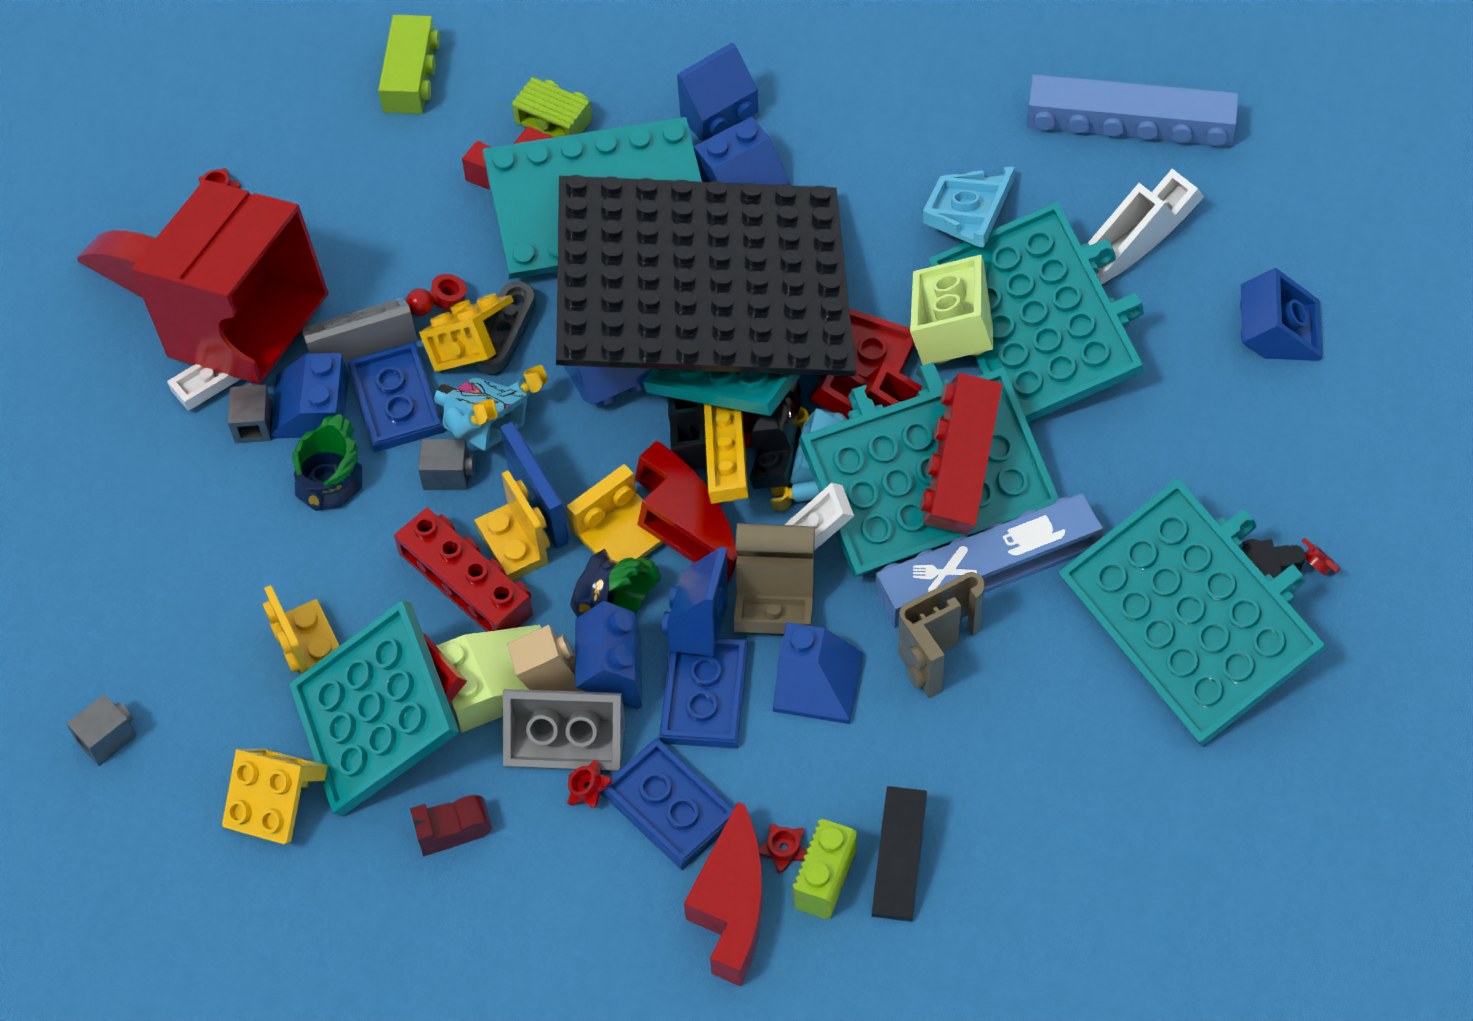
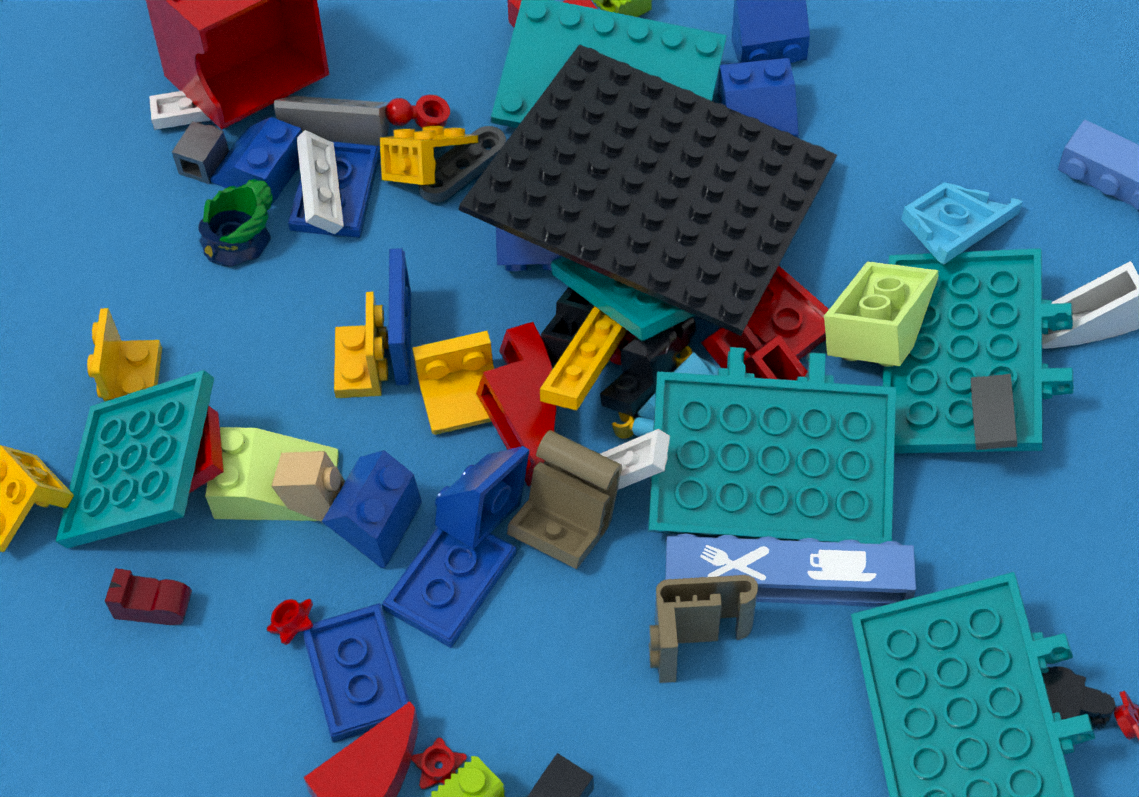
camera: 25 degrees right, 0 degrees up
red brick [394,507,533,632] -> none
flat silver brick [418,439,475,490] -> none
medium azure torso [434,365,548,451] -> none
light grey slope [503,689,625,771] -> none
piece [570,549,661,618] -> none
blue slope [773,622,863,724] -> none
red brick [920,372,1003,535] -> none
none -> white plate [297,130,344,234]
none -> dark grey slope [971,374,1017,450]

